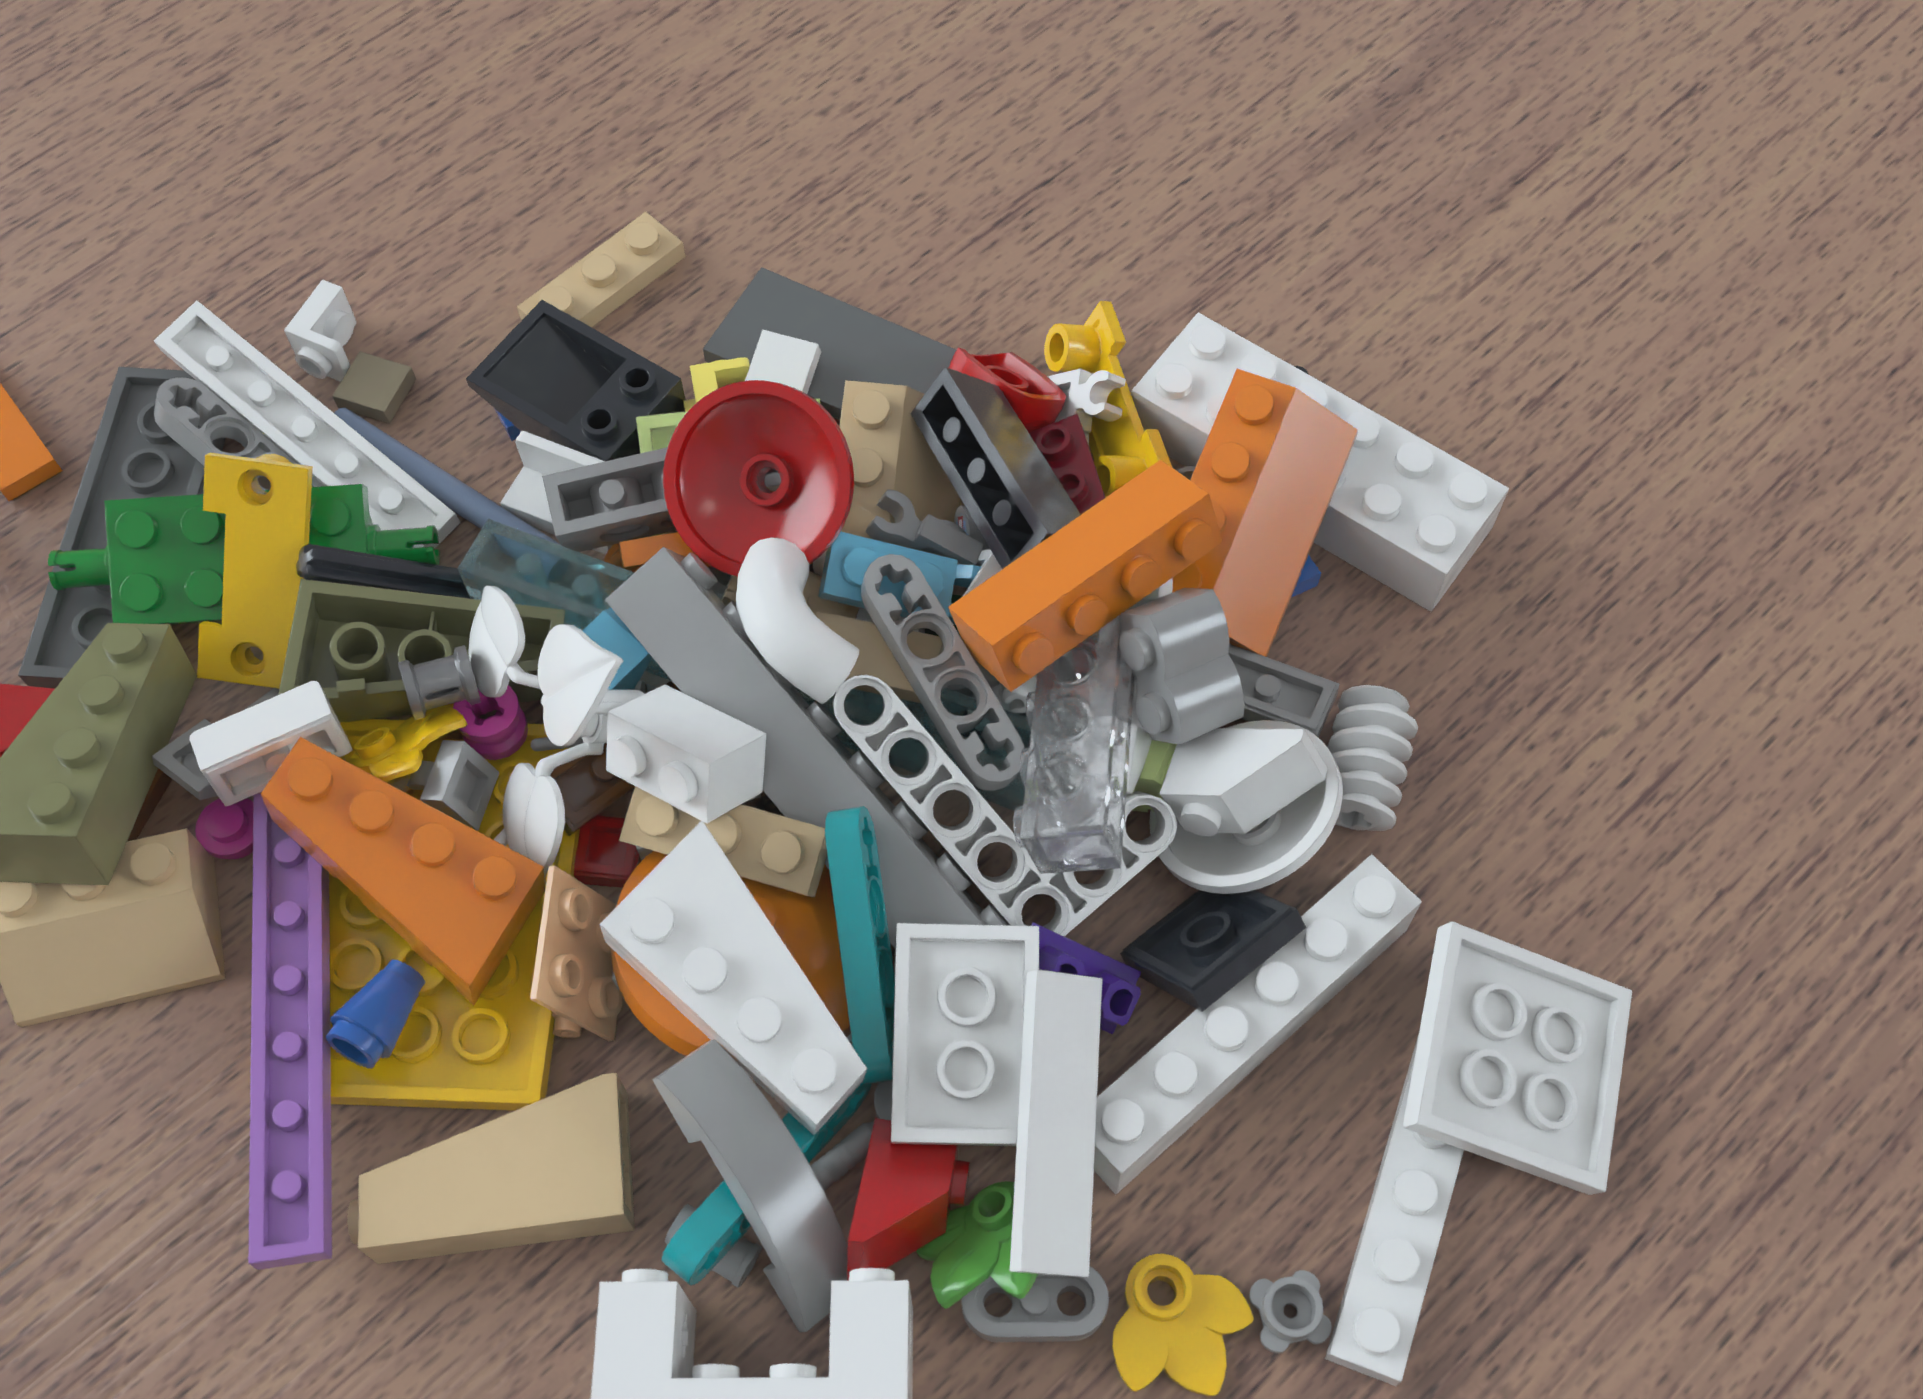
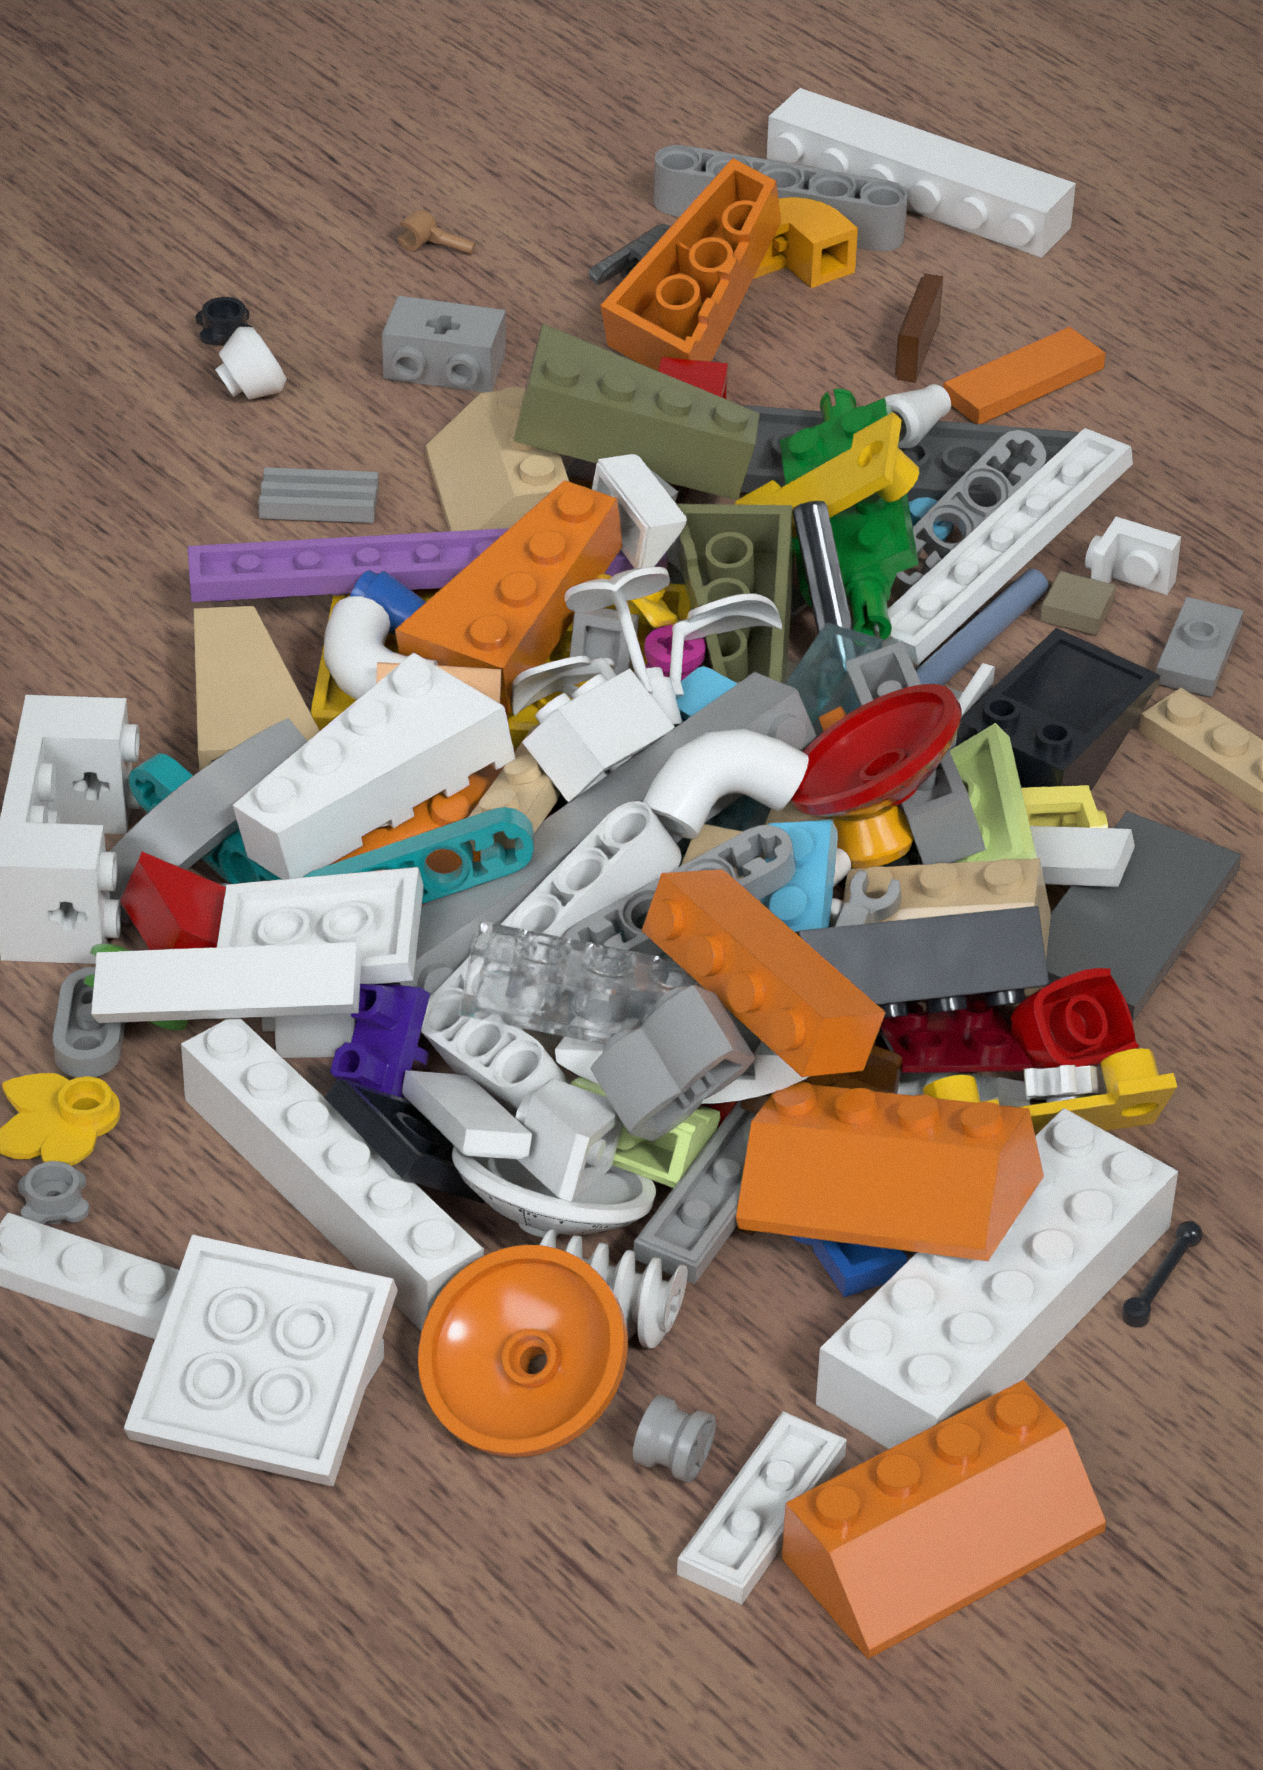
camera: 90 degrees right, 20 degrees down
flat silver bush [398,645,481,720] -> none
none -> light grey tile [258,467,379,523]
none -> white cylinder [324,596,438,700]
none -> white tile [402,1070,532,1159]
none -> orange dish [418,1245,628,1457]
none -> light grey wheel [633,1395,716,1483]
none -> white tile [677,1411,847,1605]
none -> orange slope [782,1380,1106,1659]
none -> white cone [885,384,951,449]
none -> light grey plate [1156,597,1244,697]

